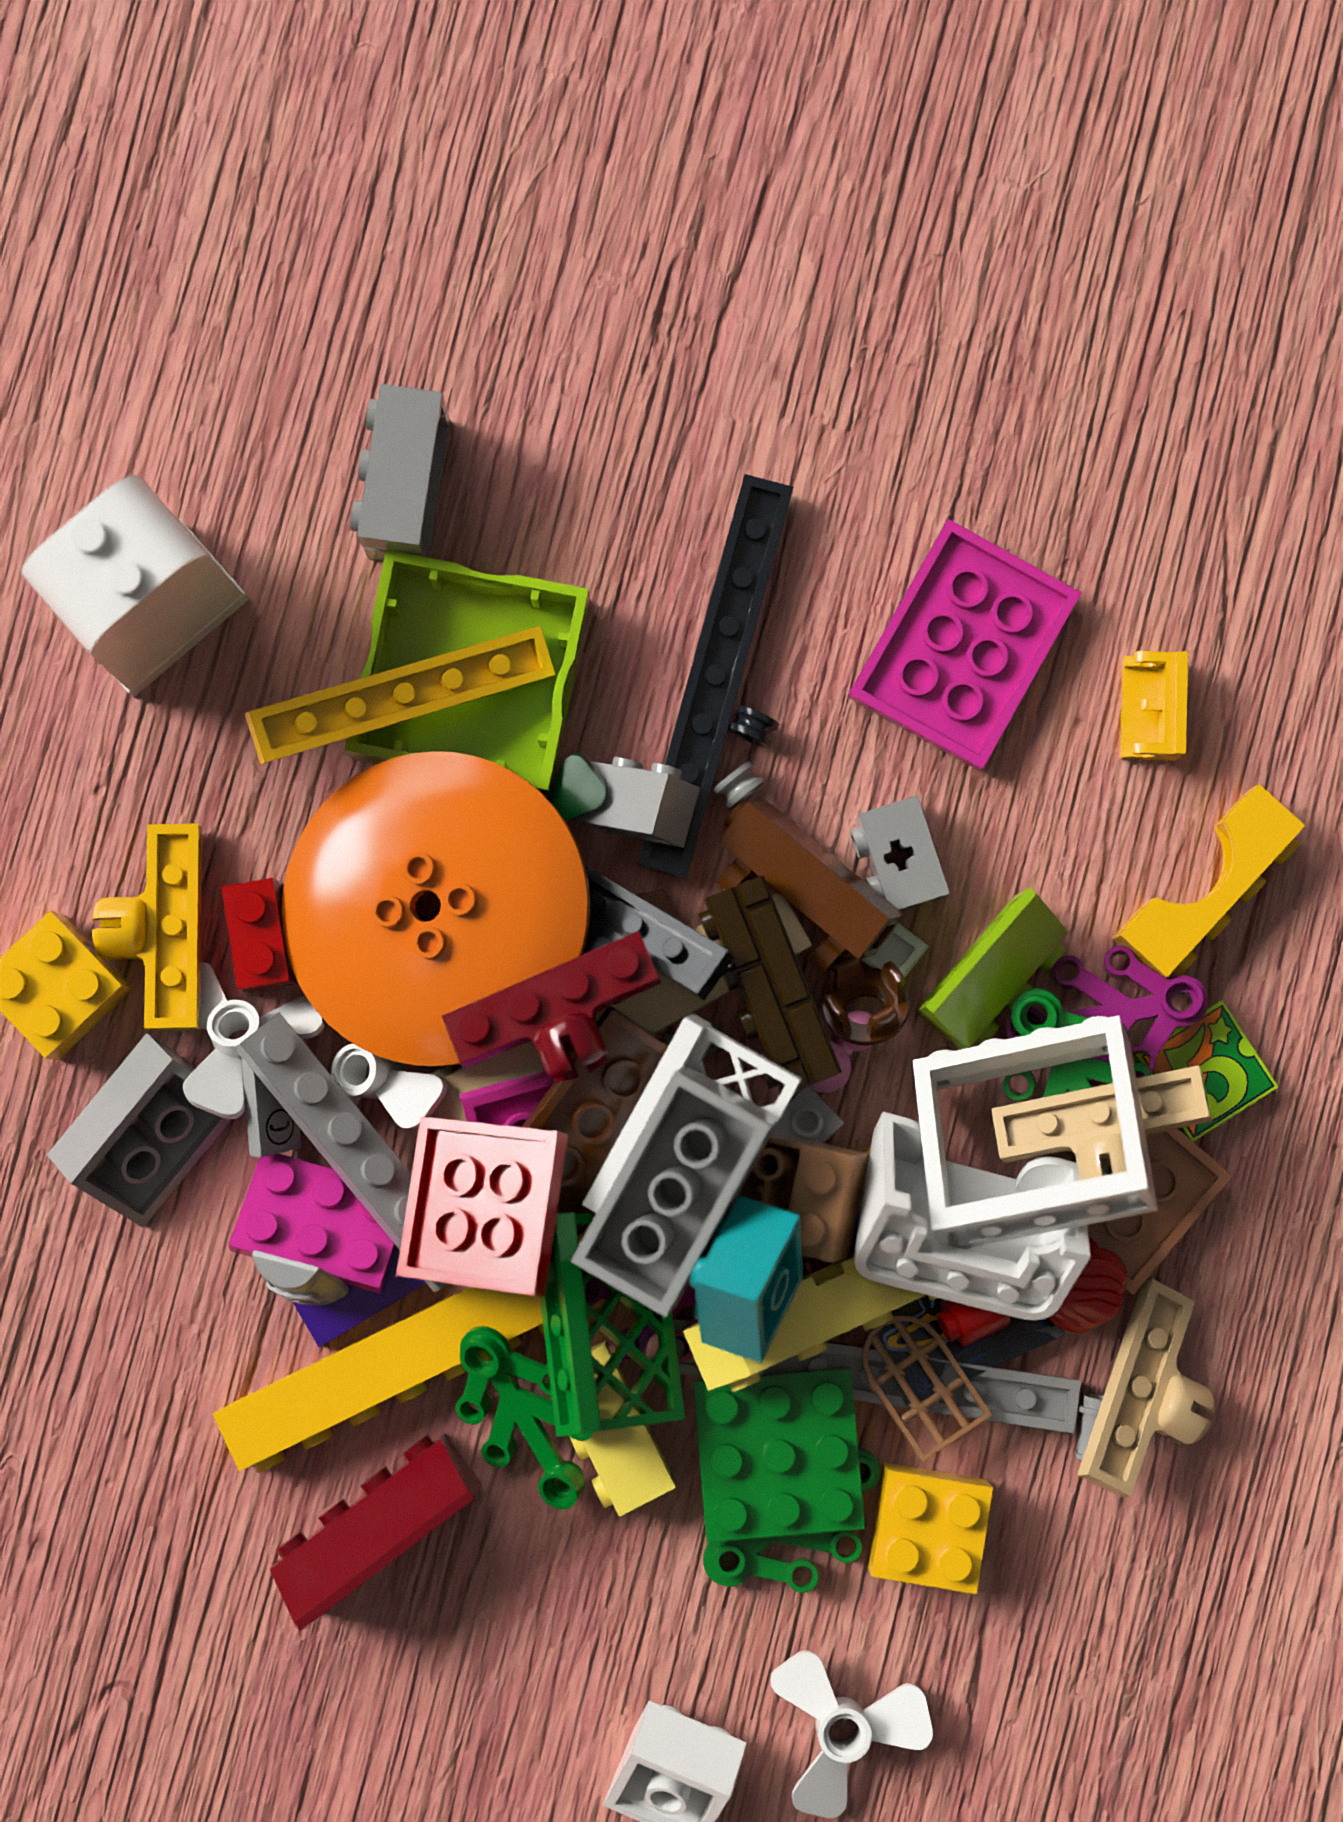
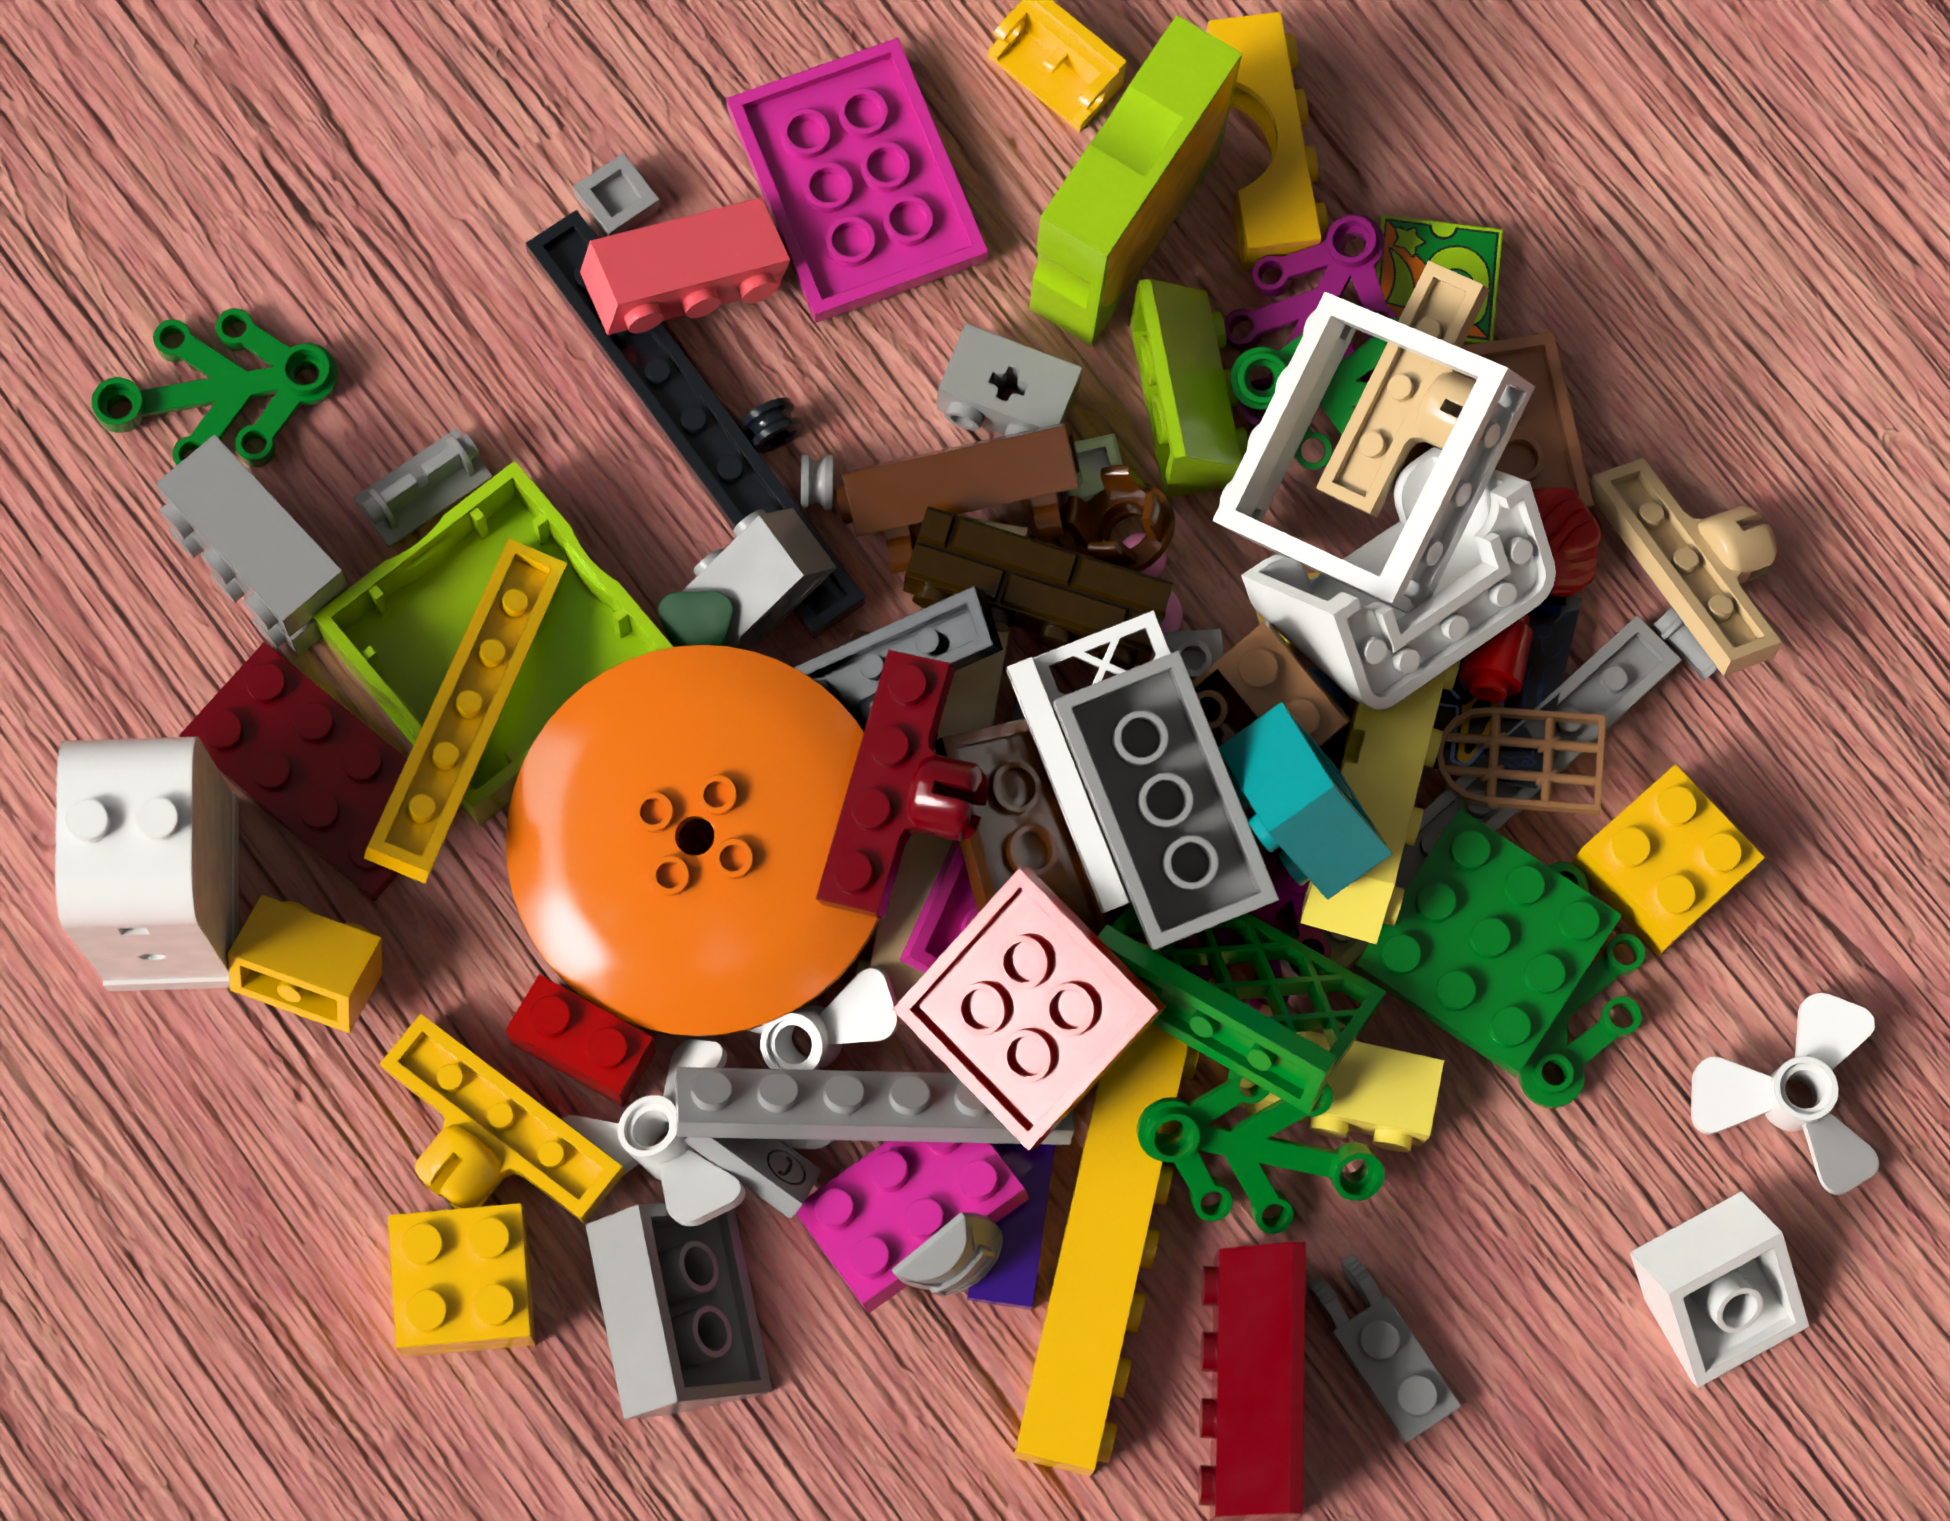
camera: 55 degrees left, 10 degrees down
none -> green plant [91,308,339,467]
none -> dark red plate [179,642,407,901]
none -> yellow brick [227,895,382,1034]
none -> light grey hinge [353,428,493,548]
none -> light grey plate [573,153,660,236]
none -> coral brick [580,197,790,335]
none -> lime tile [1029,15,1242,347]
none -> light grey hinge [1307,1255,1461,1445]

